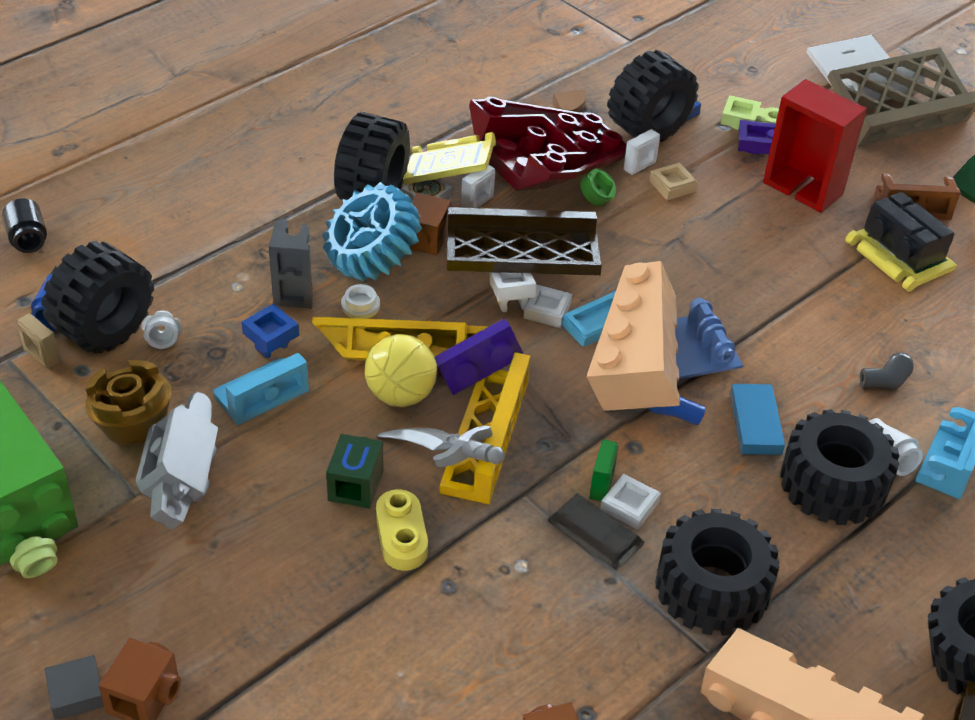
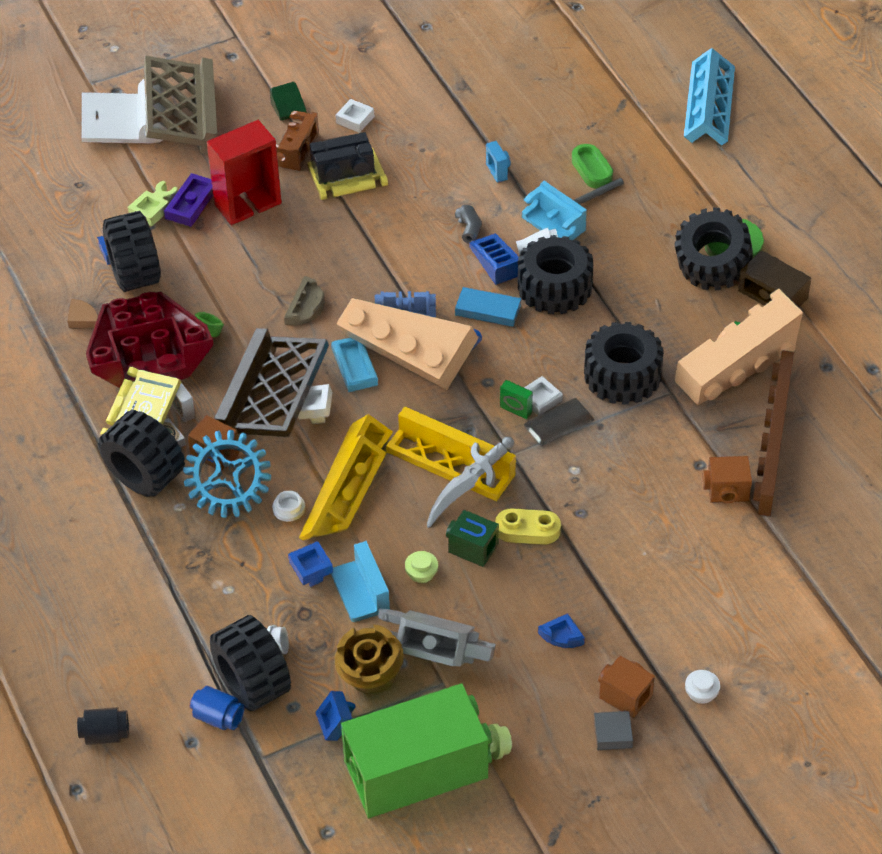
camera: 70 degrees left, 5 degrees up
tan tile [17,313,61,369] -> none
dark grey hinge [269,219,313,309] -> none
light yellow piece [364,334,437,407] -> none
dark purple plate [435,318,523,395] -> none
white tile [523,284,572,328] -> none
white tile [623,129,660,175] -> none
tan tile [649,162,698,201] -> none
none -> dark tan tile [284,276,325,326]
none -> blue tile [315,691,356,741]
none -> yellowish green plate [405,551,438,583]
none -> blue slope [469,233,518,285]
none -> blue tile [538,613,585,648]

